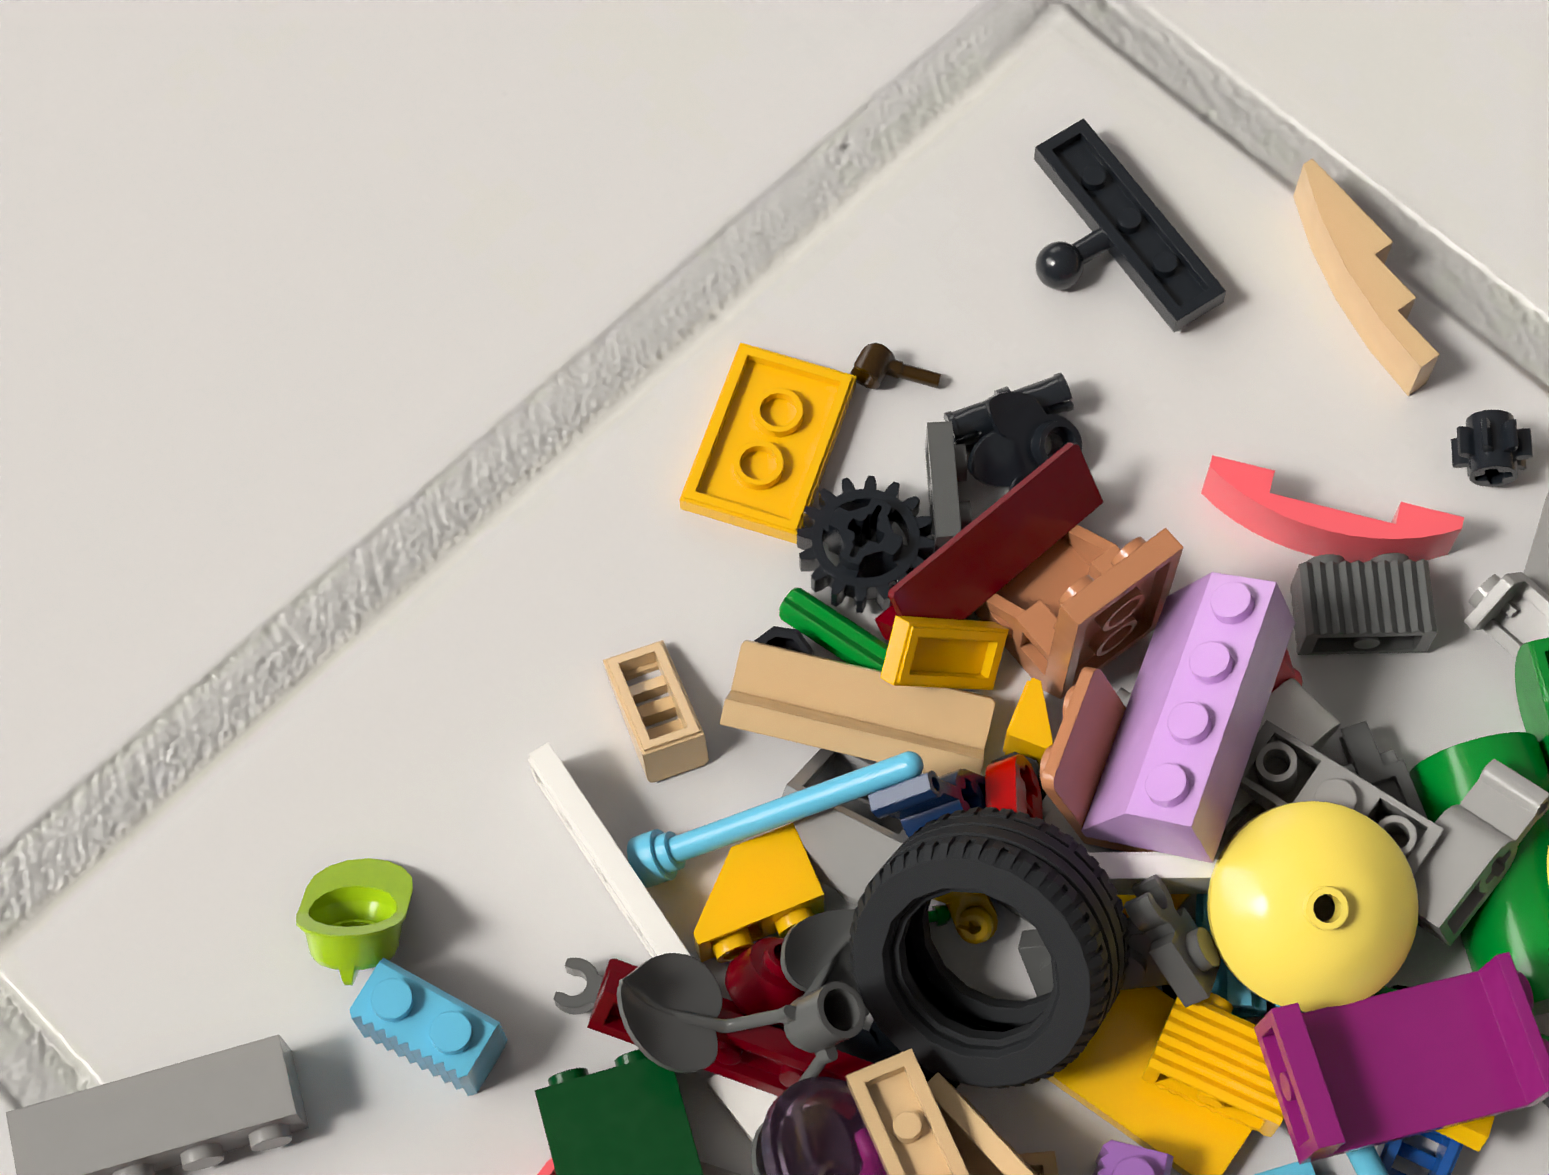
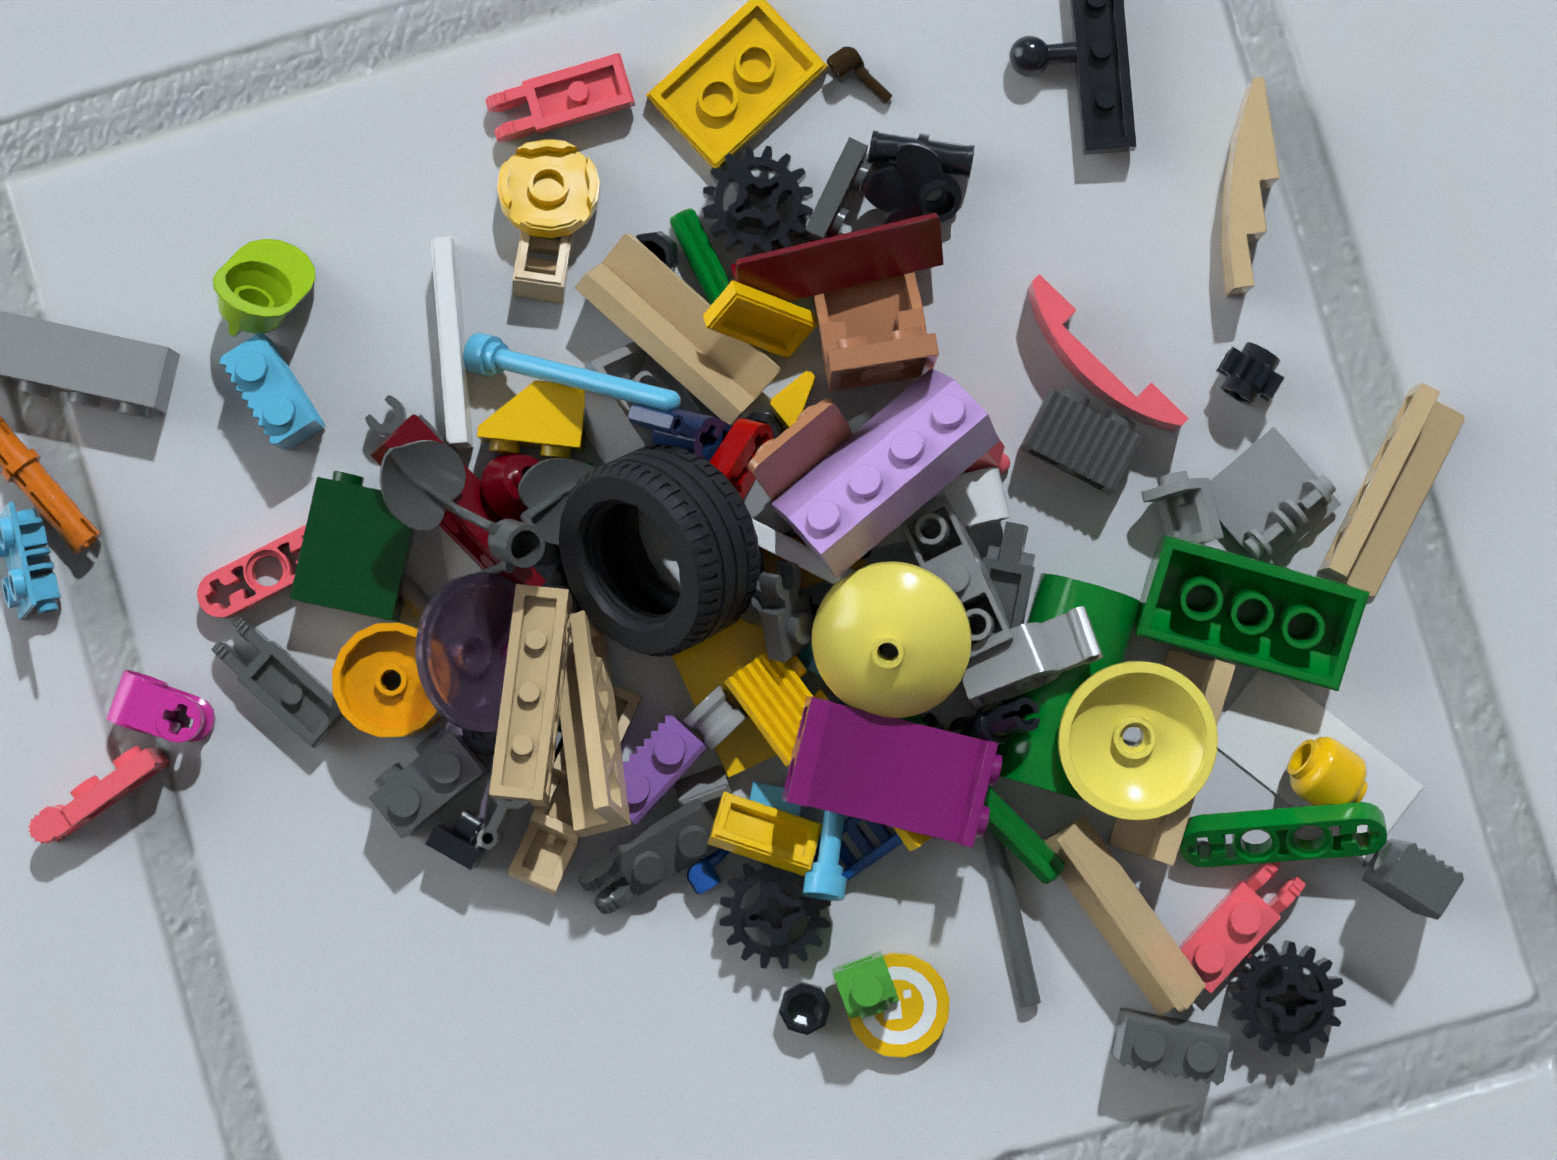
camera: 30 degrees right, 20 degrees up
none -> coral hinge [485,53,636,143]
none -> yellow tile [497,139,600,239]
none -> light grey wheel [683,685,749,751]
none -> black pin [949,697,1040,745]

